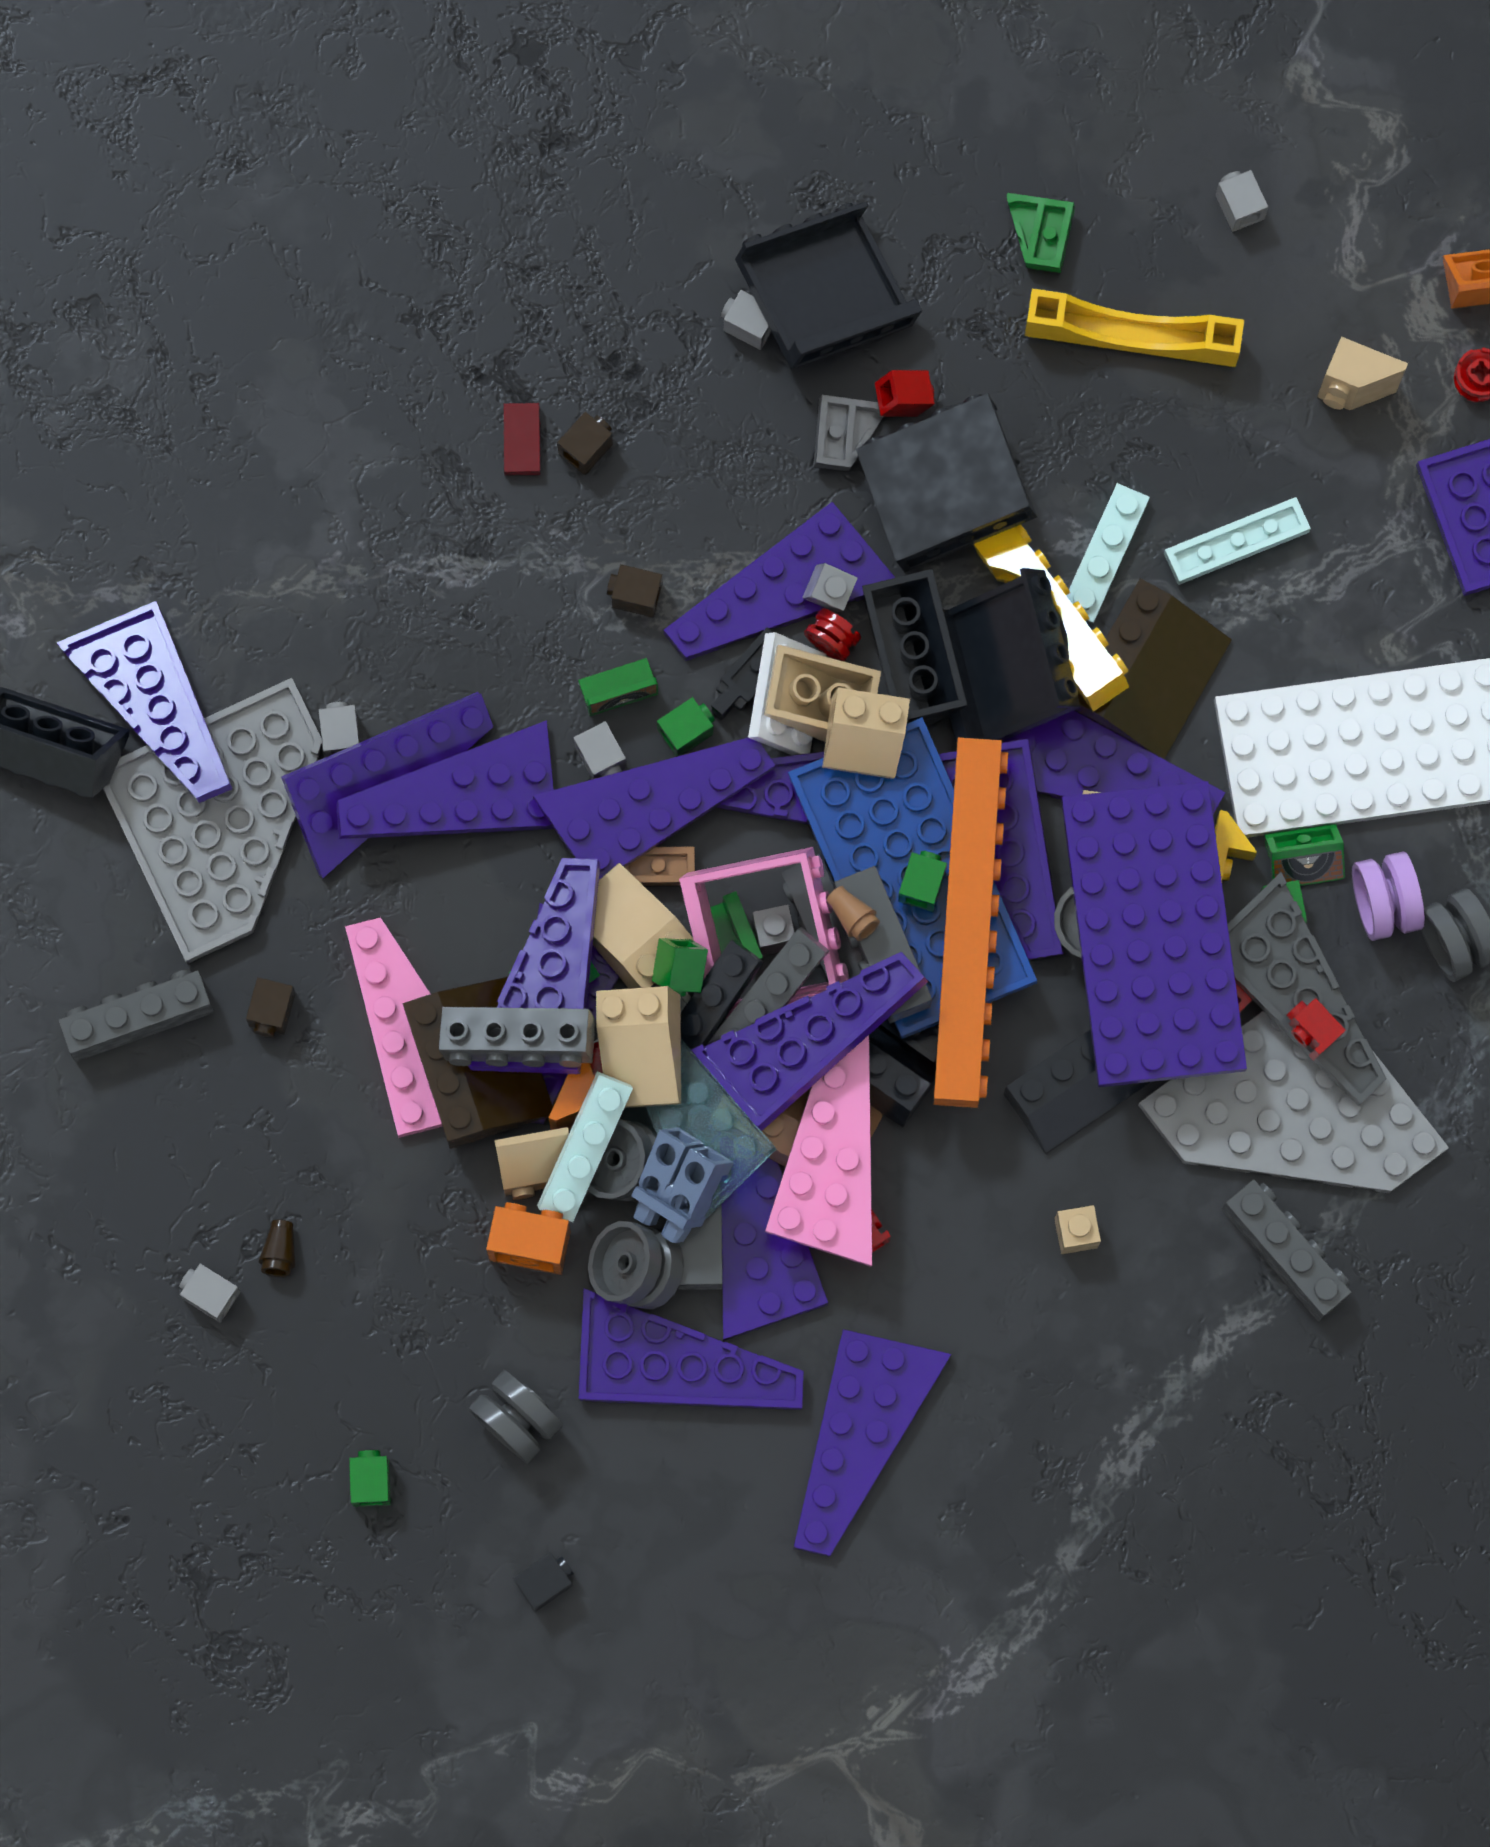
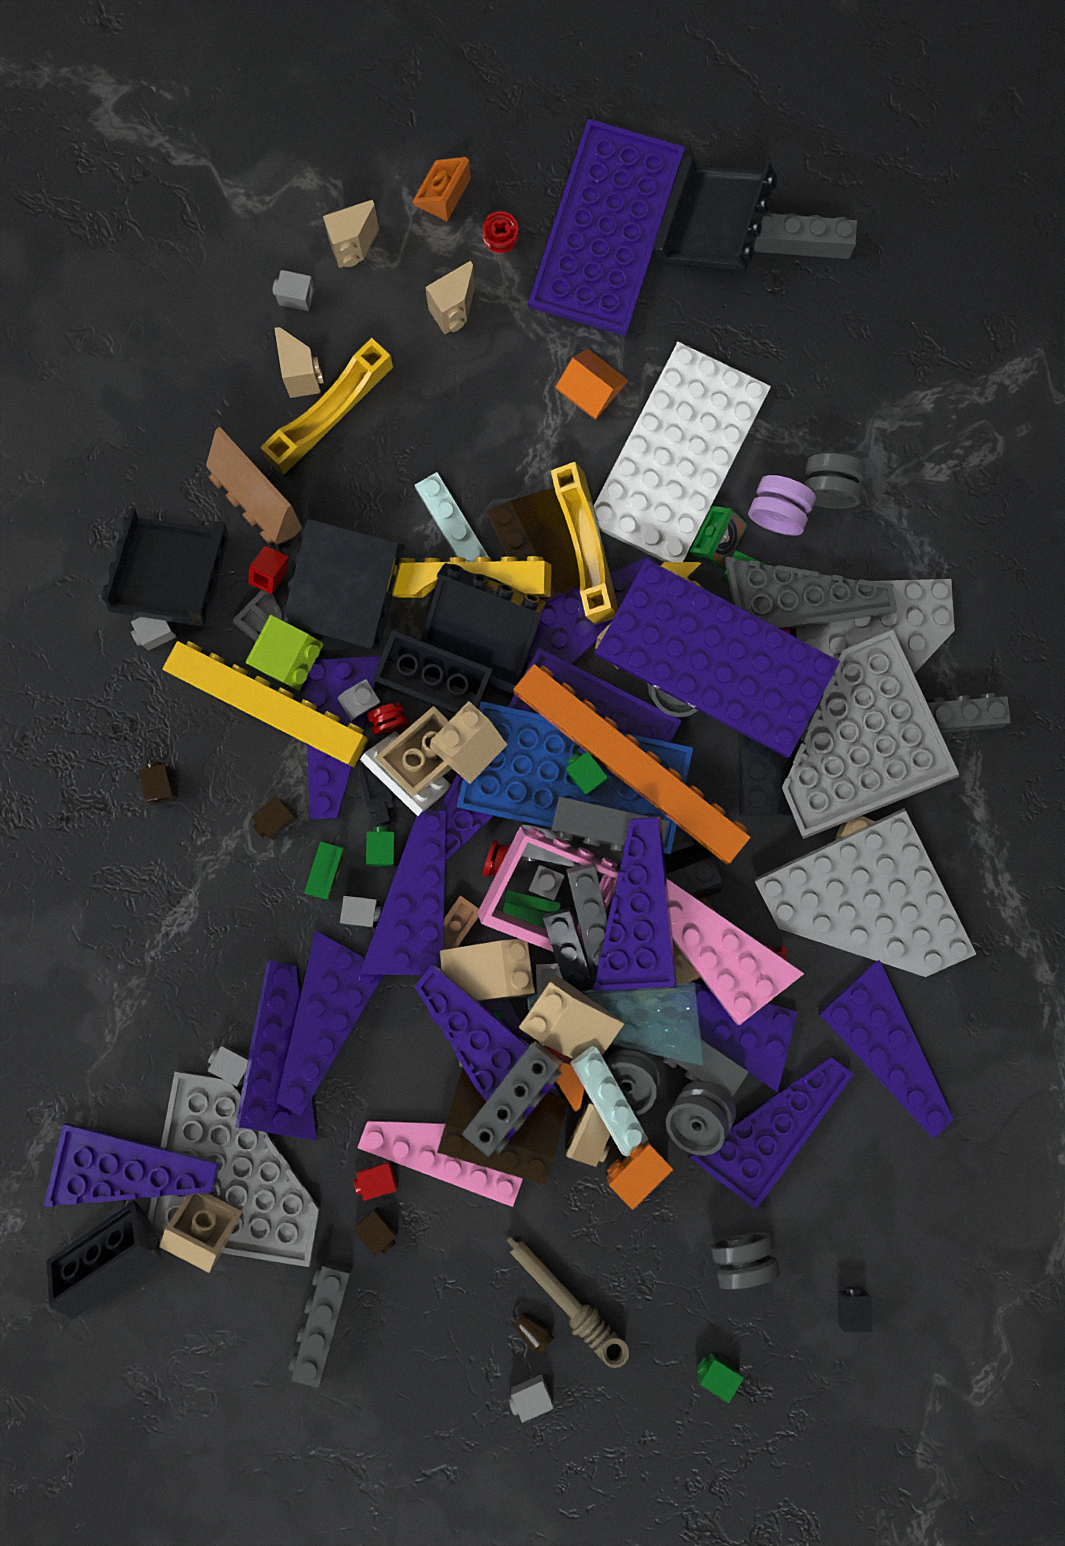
camera: 55 degrees left, 5 degrees up
dark red tile [503,403,540,476] -> none
sand blue hips [631,1127,734,1243] -> none
green brick [652,938,708,997] -> none
medium nougat cone [826,886,880,941] -> none
green wing [1007,193,1075,273] -> none
light aqua plate [1164,497,1311,585] -> none
red brick [1286,998,1346,1061] -> none
none -> tan slope [160,1193,242,1273]
none -> yellow brick [162,641,369,768]
none -> medium nougat slope [206,427,302,549]
none -> lime slope [245,615,323,691]
none -> tan slope [275,327,324,398]
none -> tan slope [323,200,379,268]
none -> red brick [354,1161,398,1201]
none -> red wheel [482,840,511,877]
none -> dark tan piece [506,1237,629,1368]
none -> yellow arch [551,462,619,625]
none -> orange slope [555,349,628,420]
none -> light grey plate [754,809,976,977]
none -> light grey plate [782,630,959,839]

